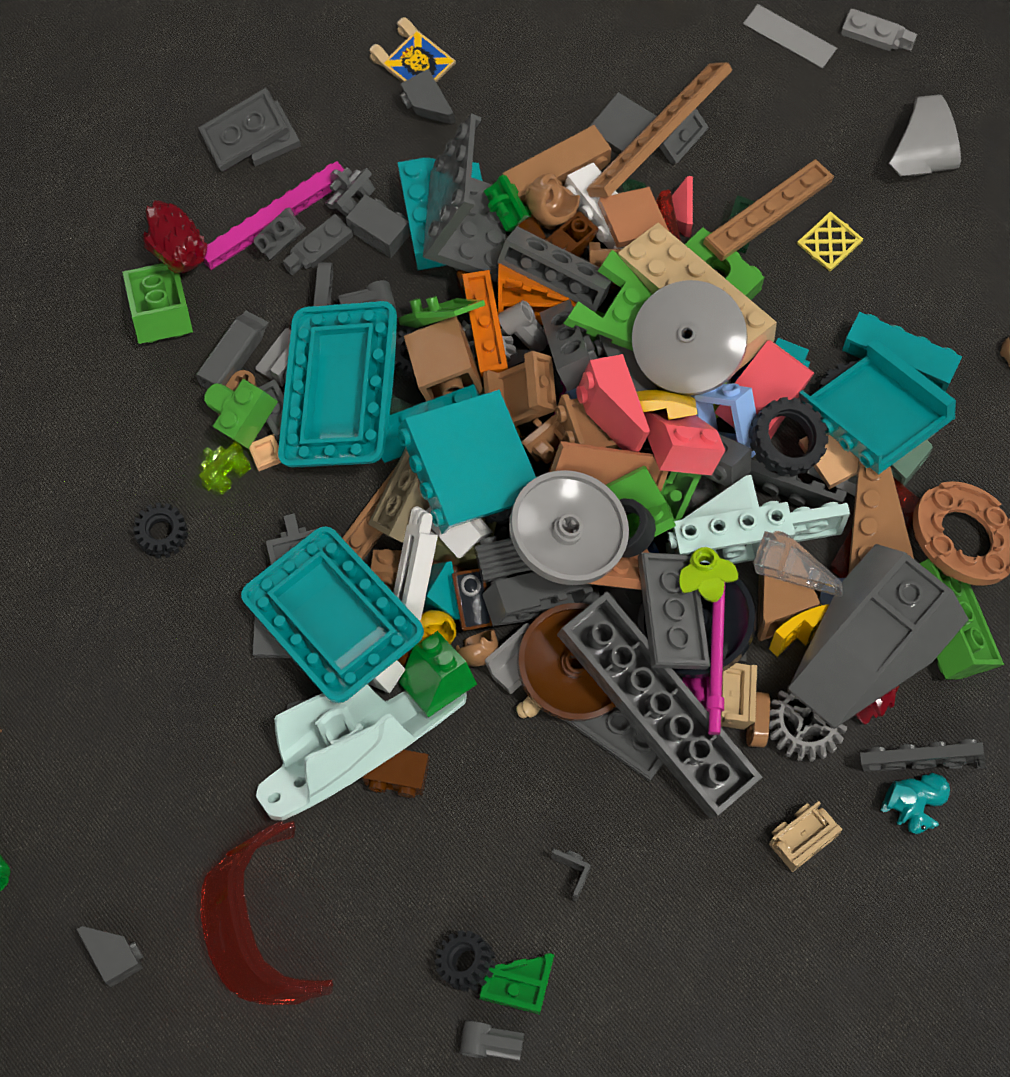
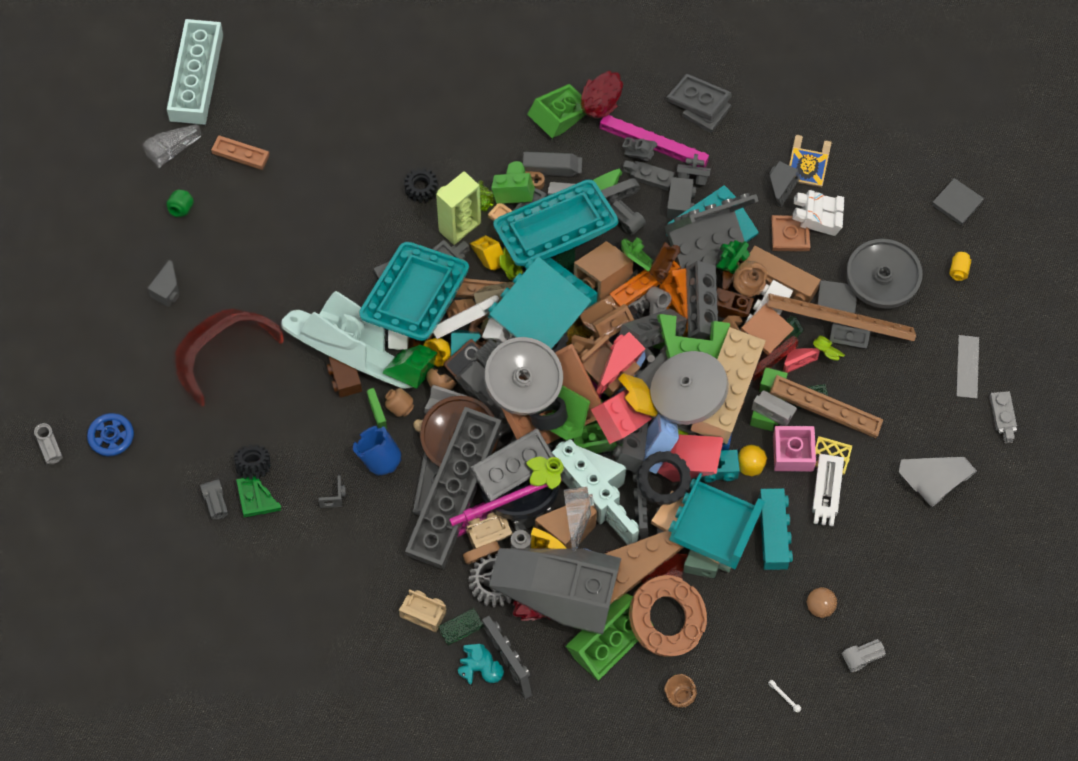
camera: 60 degrees right, 5 degrees down
none -> blue cylinder [353,426,401,475]
none -> bright green tile [367,388,387,429]
none -> medium nougat head [385,388,414,417]
none -> yellowish green brick [436,171,481,245]
none -> clear green plate [438,608,484,646]
none -> yellow slope [470,235,504,270]
none -> lime plate [500,248,524,280]
none -> light grey brick [511,530,531,548]
none -> bright green slope [593,169,622,190]
none -> reddish brown hinge [649,242,680,283]
none -> yellow hair [738,445,767,476]
none -> light grey panel [752,391,797,426]
none -> nougat tile [771,215,810,251]
none -> bright pink brick [773,426,816,472]
none -> white hips [792,190,844,236]
none -> white hinge [812,454,844,526]
none -> lime plate [813,336,845,361]
none -> dark grey dish [846,239,922,308]

